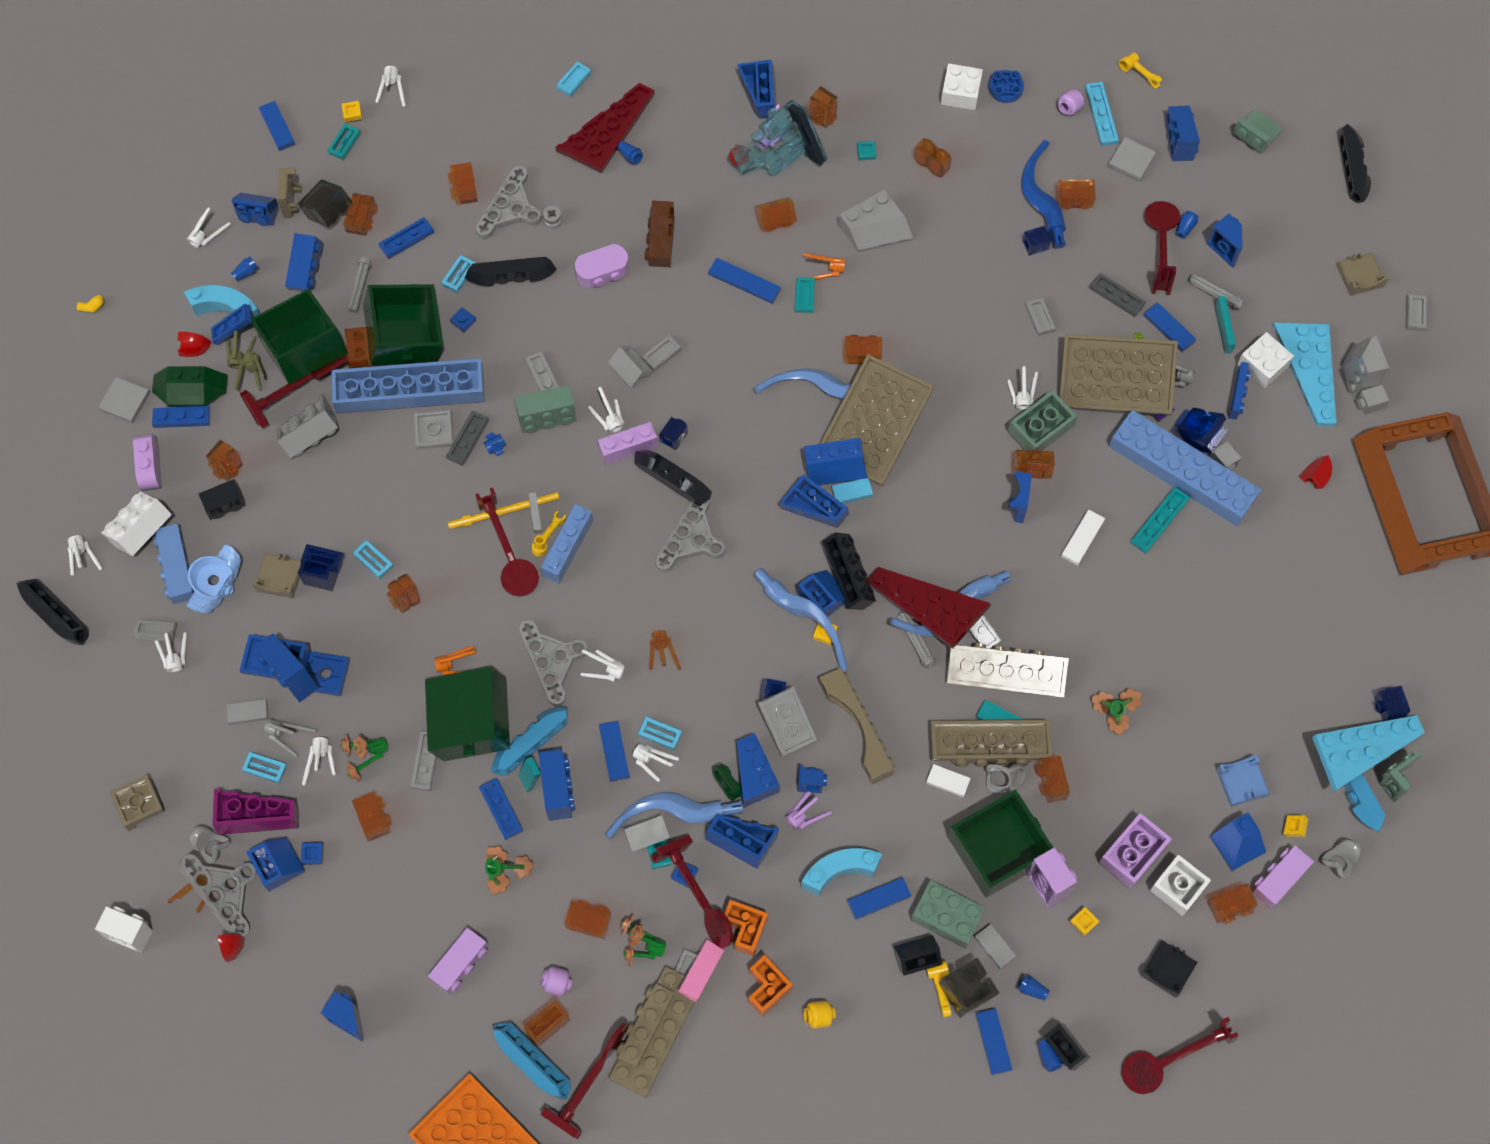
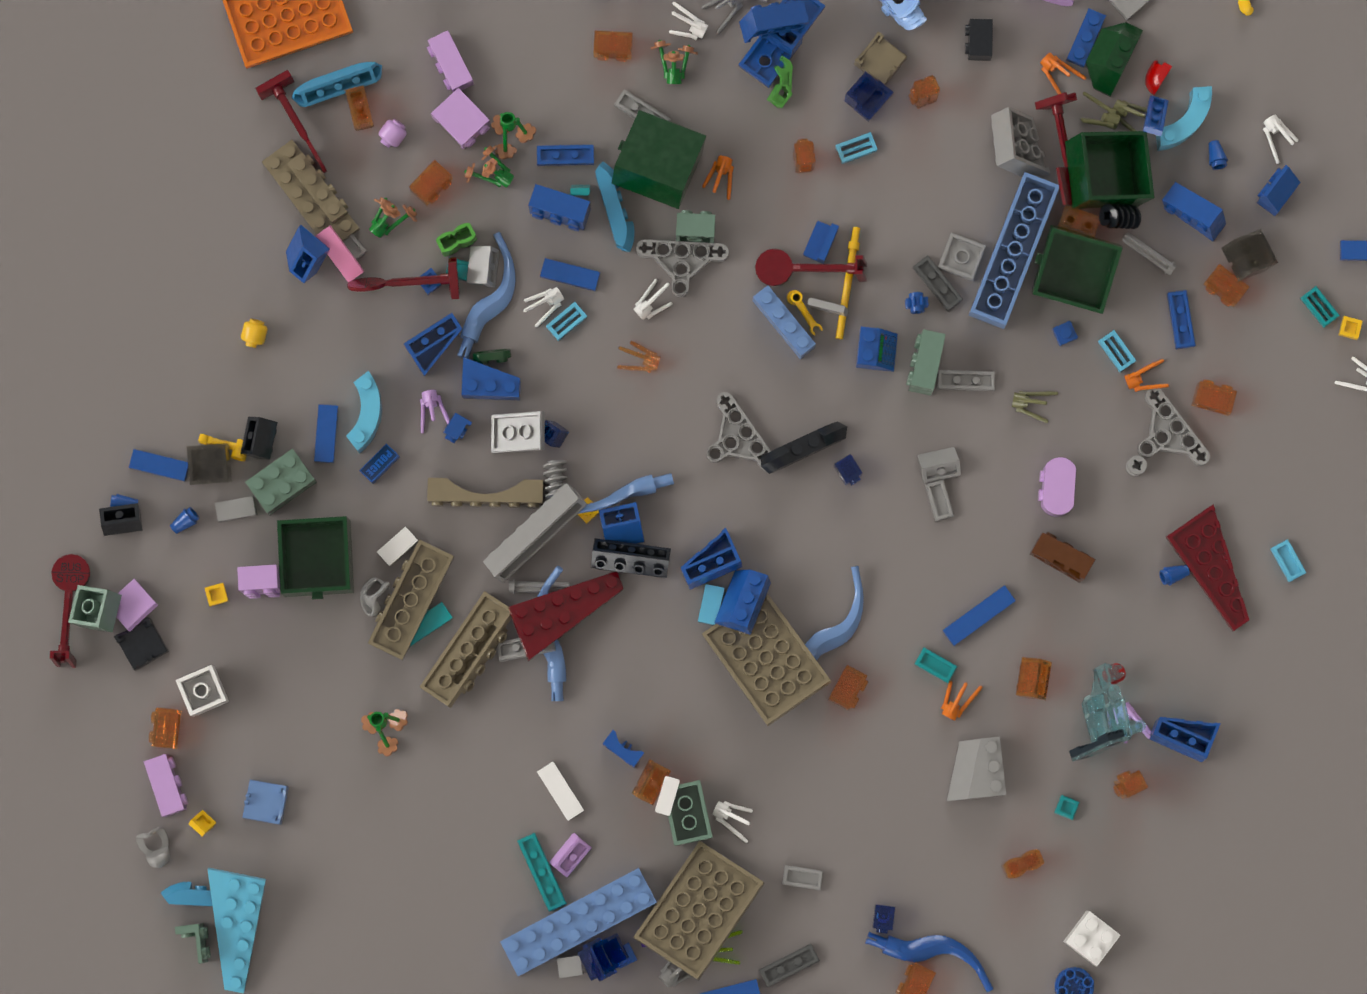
camera: 115 degrees right, 15 degrees up
clear orange brick [206,439,242,481] -> none
dark tan piece [277,168,302,218] -> none
black brick [465,257,557,286] -> none
white plant [588,387,624,433] -> none
lavender brick [598,422,658,465] -> none
orange brick [724,900,768,957] -> none
orange brick [748,955,793,1017] -> none
clear orange brick [1037,755,1070,803] -> none
lavender brick [1099,813,1172,889] -> none
blue slope [1210,812,1266,871] -> none
clear blue head [1374,686,1411,721] -> none
none -> sand green brick [68,585,122,632]
none -> lavender tile [116,579,158,632]
none -> blue slope [286,225,330,283]
none -> slope [359,444,400,484]
none -> lavender panel [431,88,490,149]
none -> bright green brick [436,223,477,256]
none -> plant [464,145,514,188]
none -> light grey brick [483,483,587,583]
none -> light grey piece [543,460,568,500]
none -> lavender slope [549,833,592,877]
none -> white sticker [655,776,680,816]
none -> sand green brick [676,210,715,243]
none -> bright green piece [767,56,793,108]
none -> blue panel [803,221,839,264]
none -> blue slope [856,326,898,372]
none -> clear orange brick [908,75,940,108]
none -> olive plant [1012,391,1058,423]
none -> orange plant [1040,52,1086,94]
none -> black piece [1099,204,1141,229]
none -> orange plant [1124,359,1169,392]

